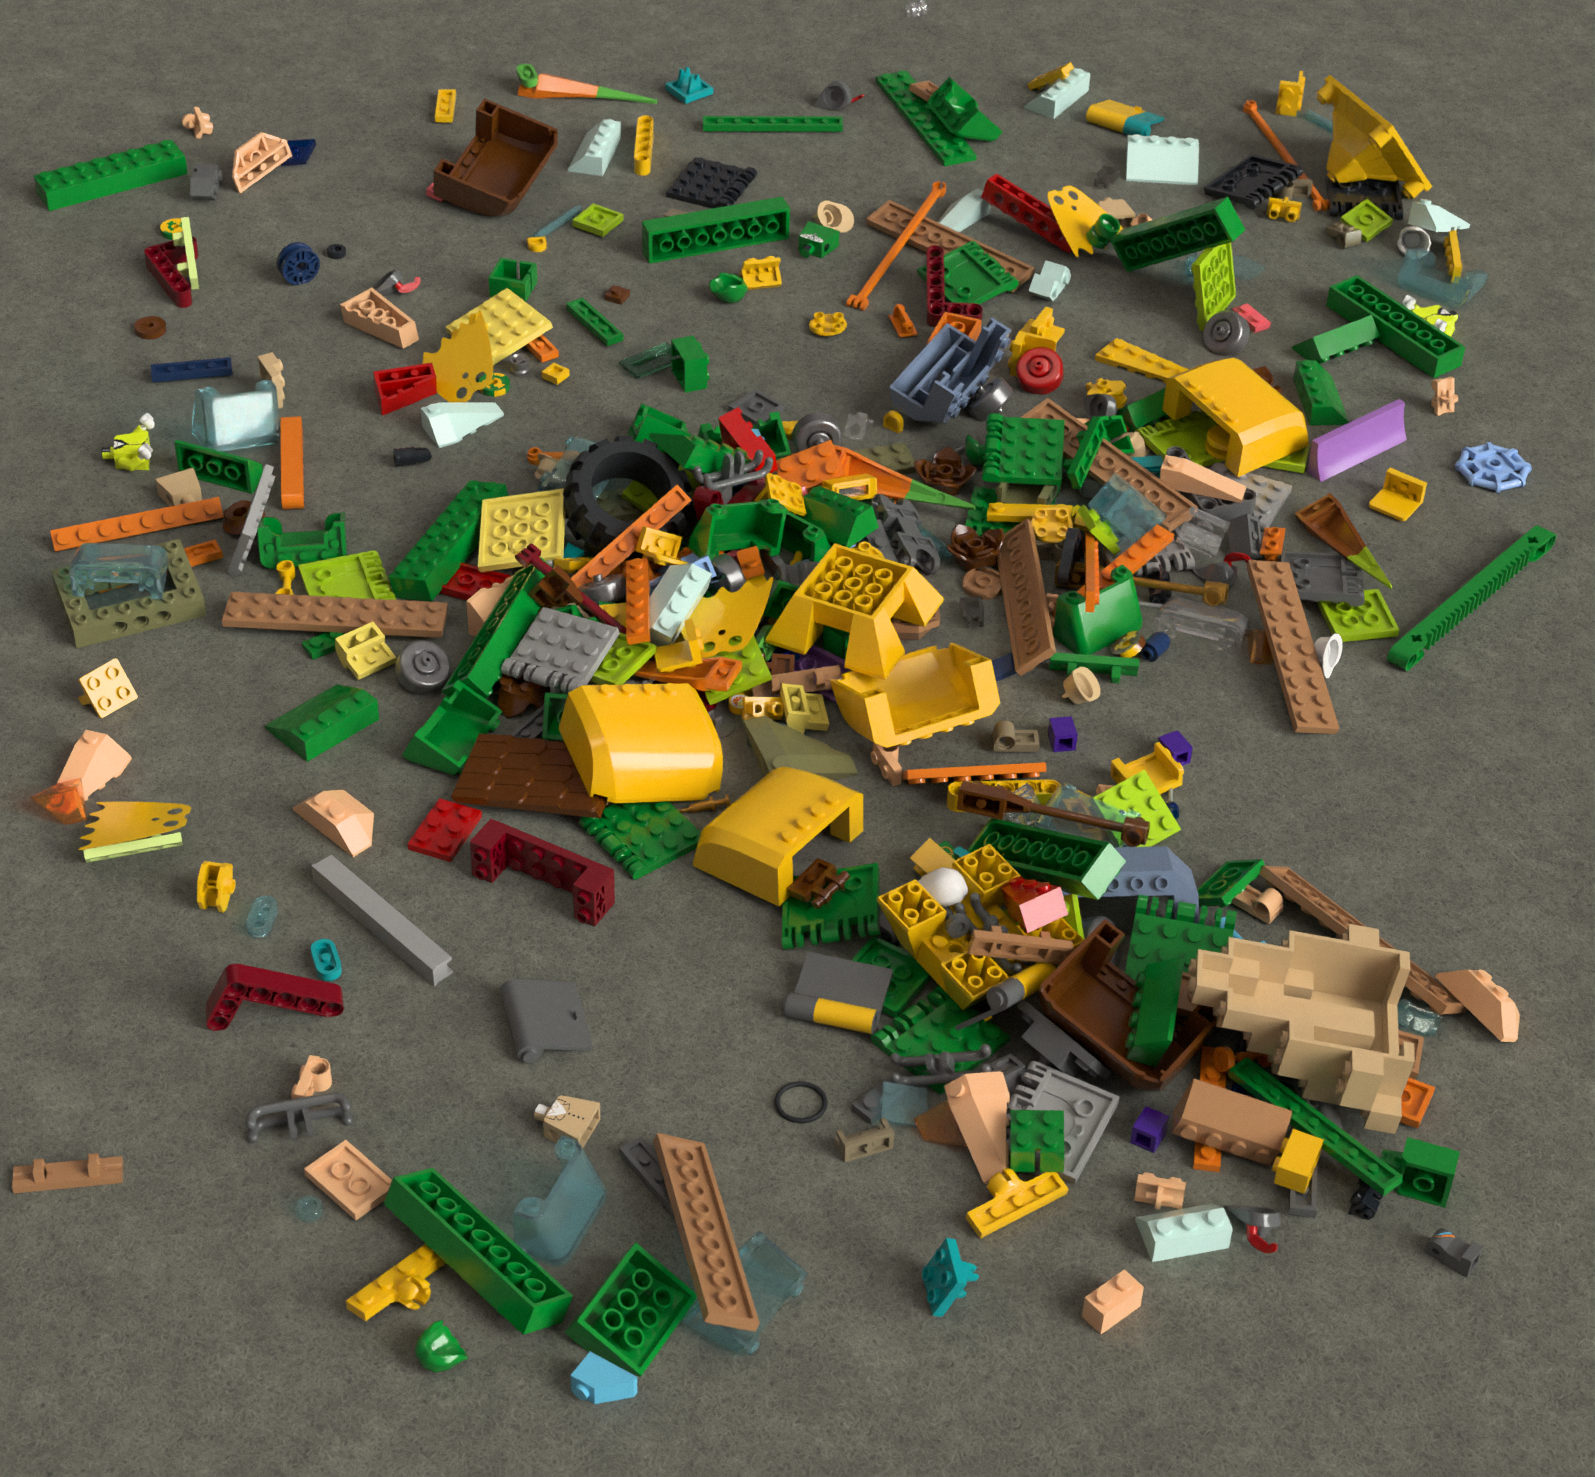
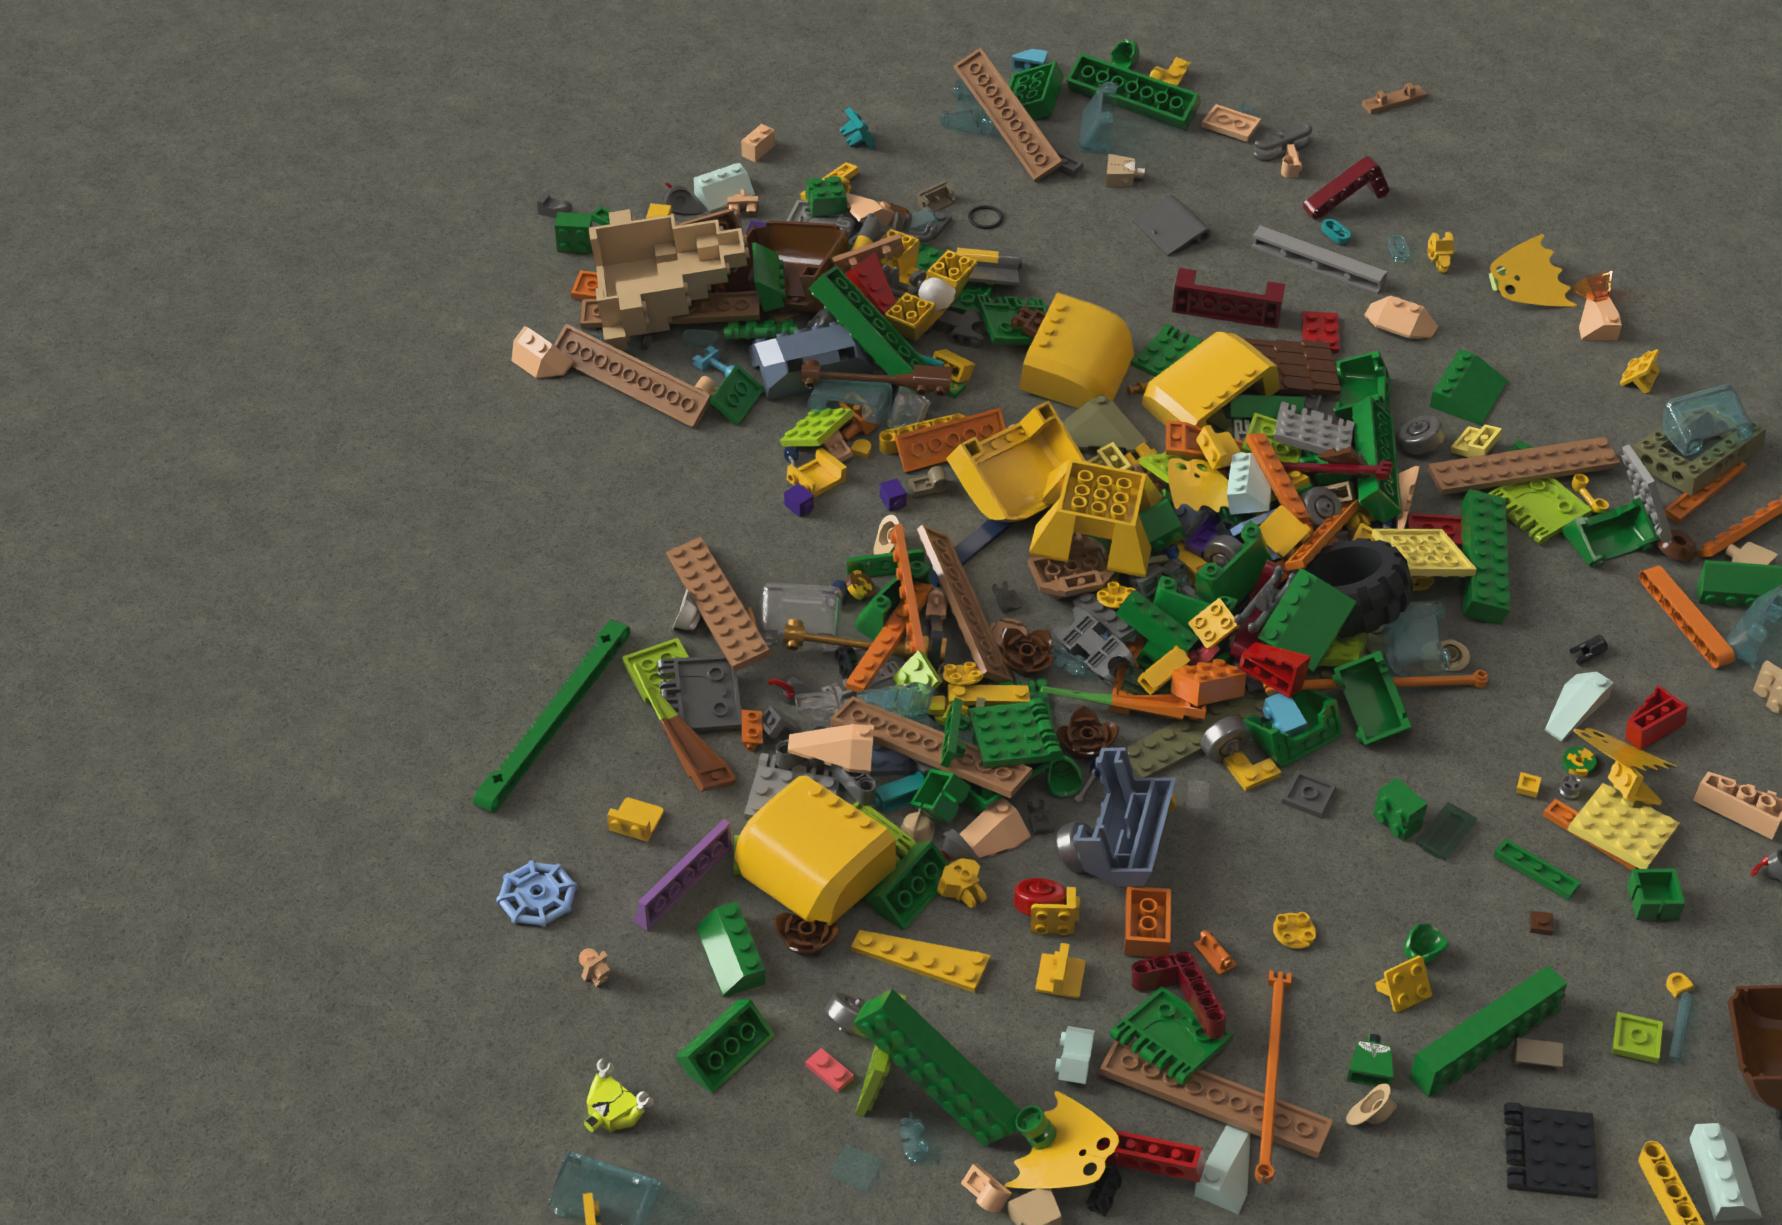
camera: 165 degrees right, 5 degrees up
green brick [1326,275,1465,378] -> none

